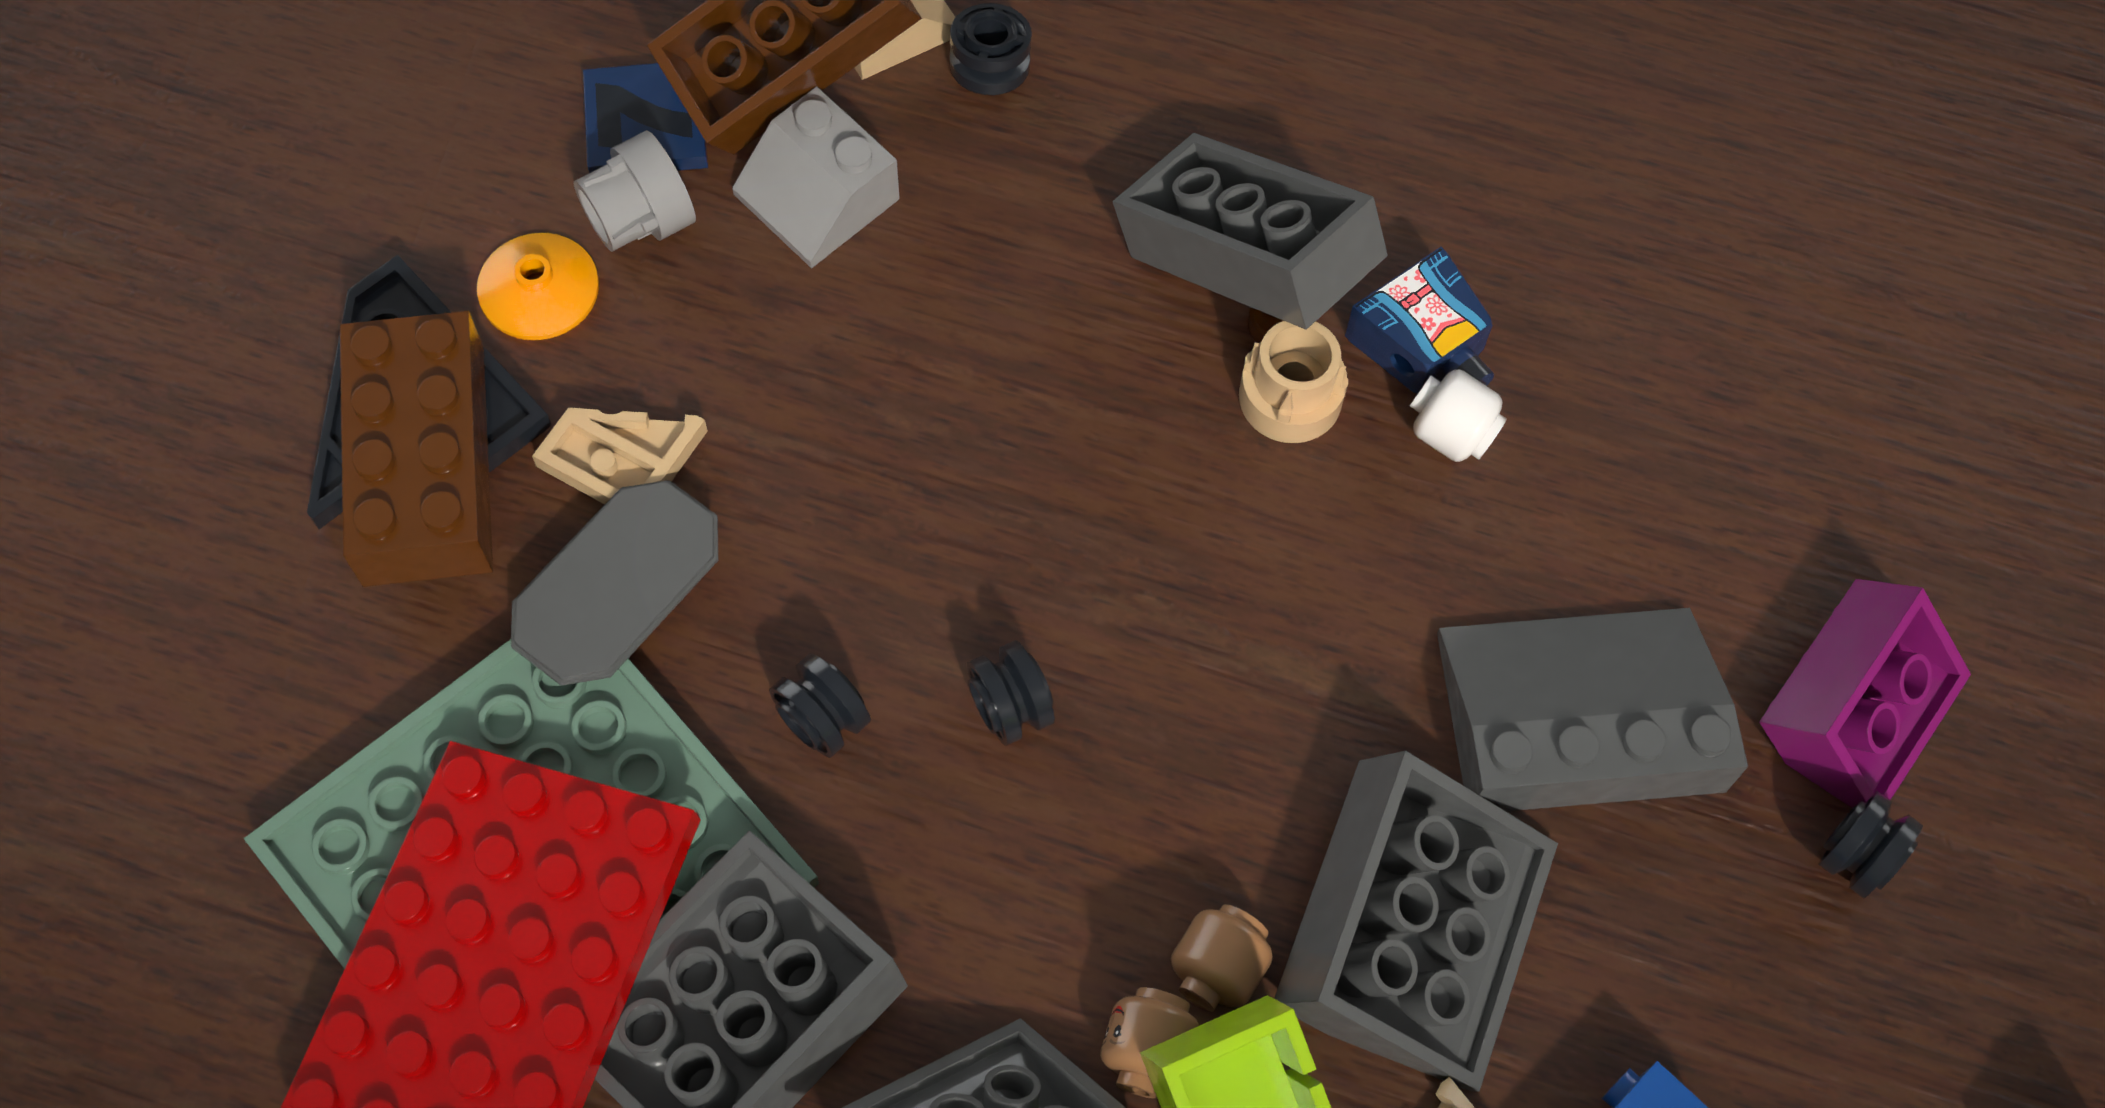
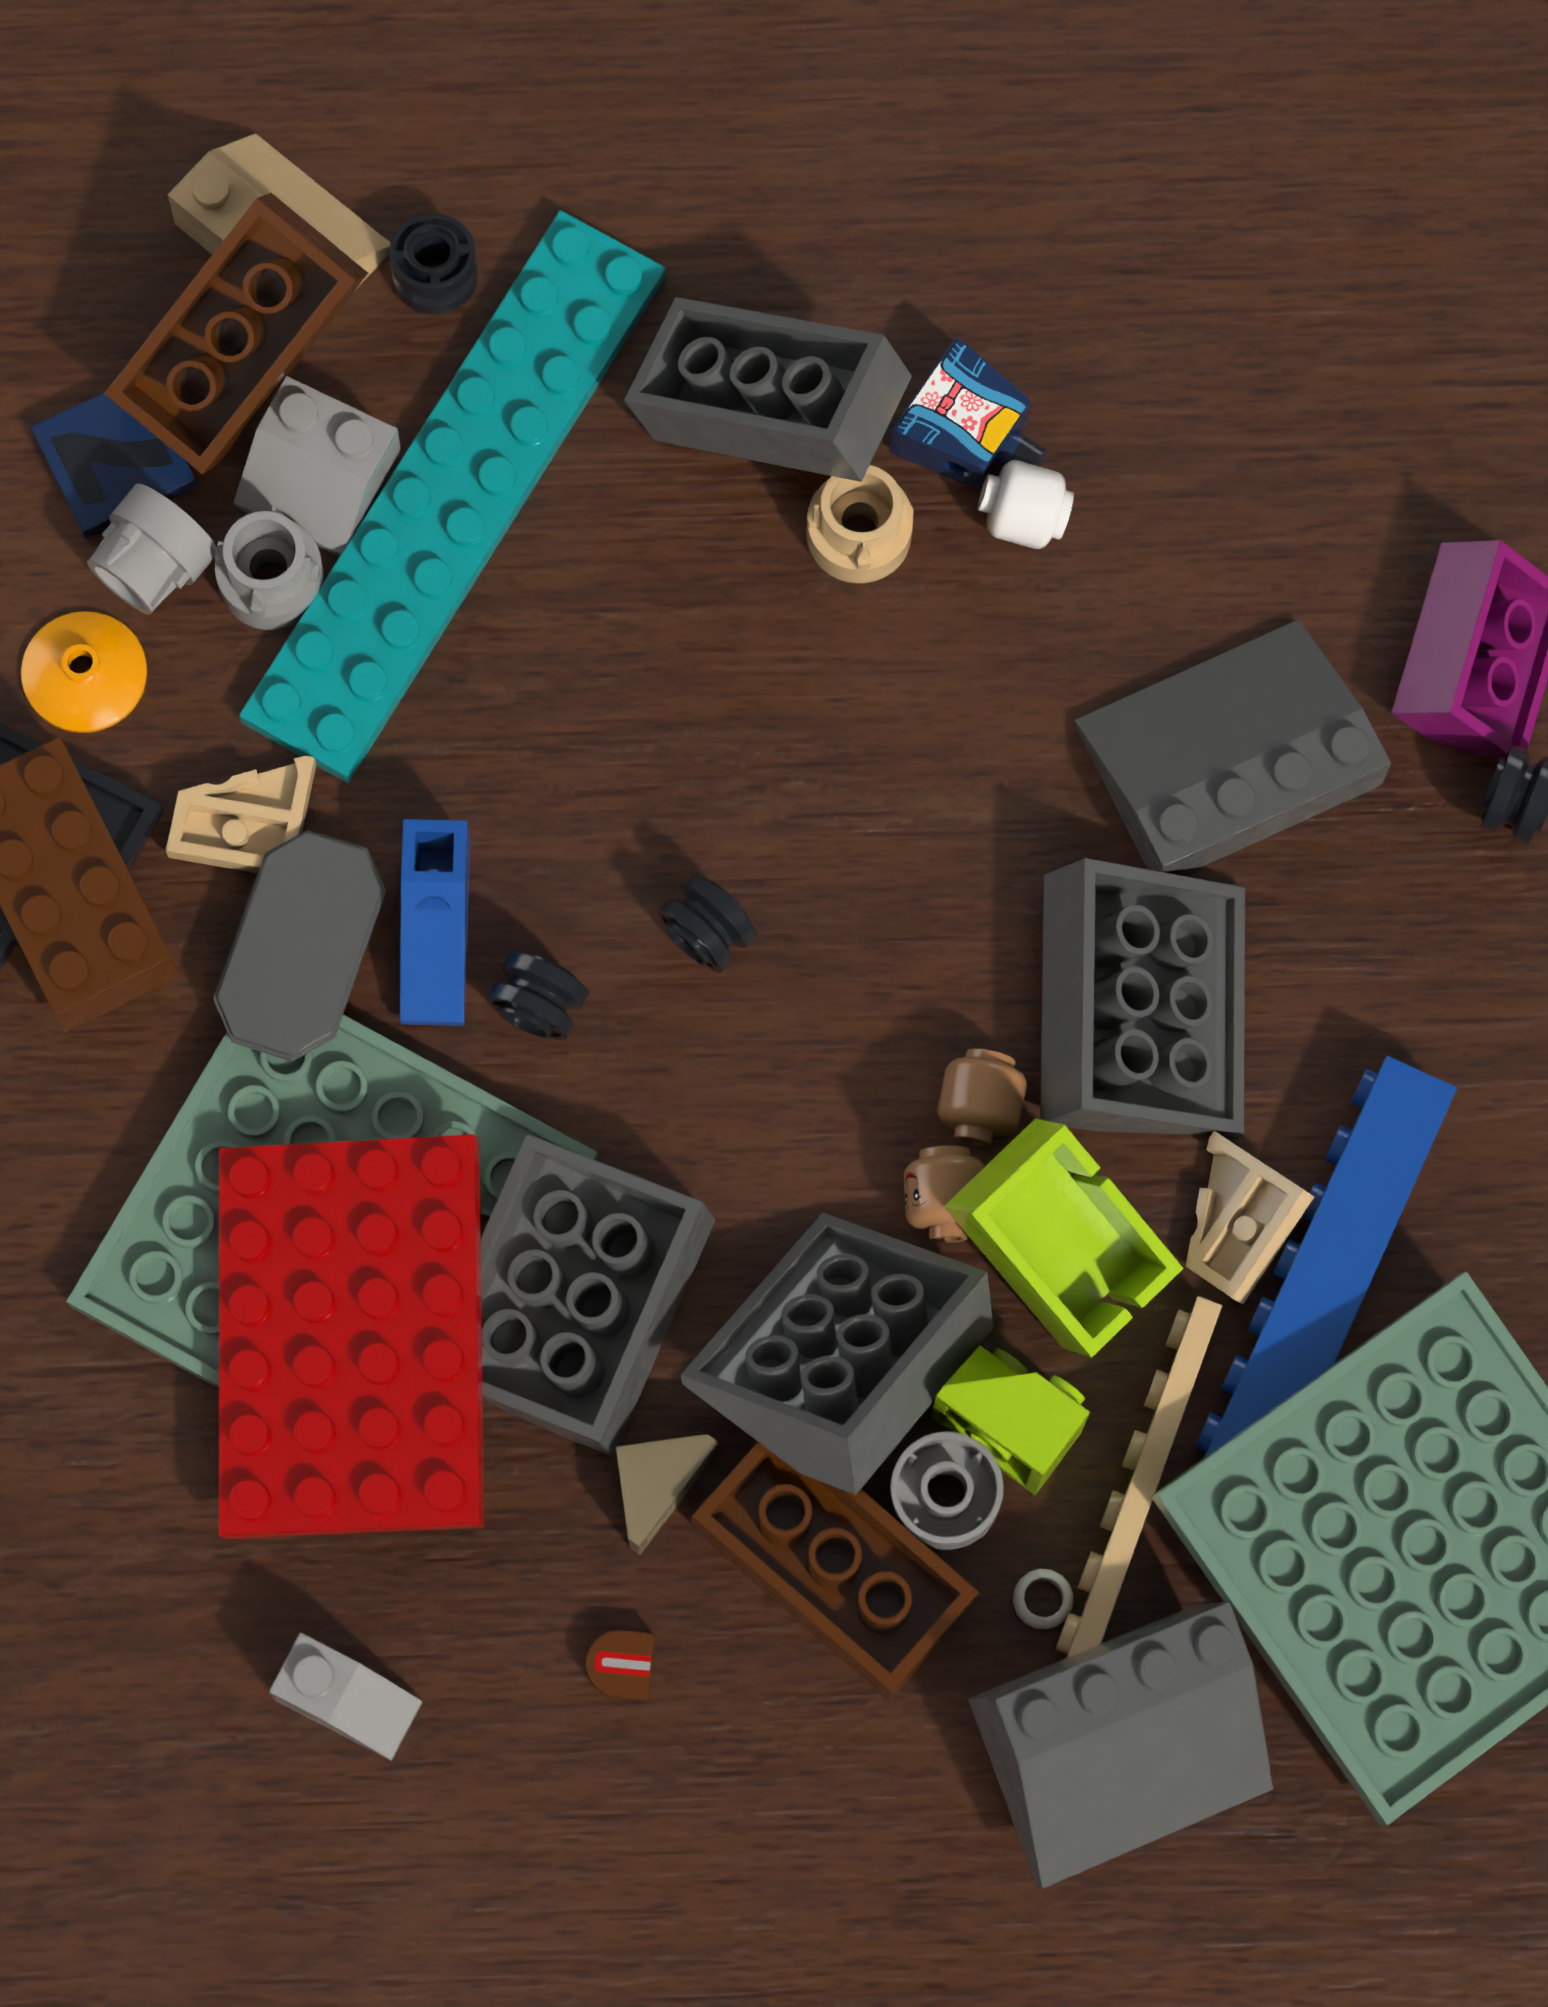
camera: 20 degrees left, 10 degrees up
none -> light grey piece [214,507,325,630]
none -> teal plate [239,210,666,784]
none -> blue slope [400,819,471,1026]

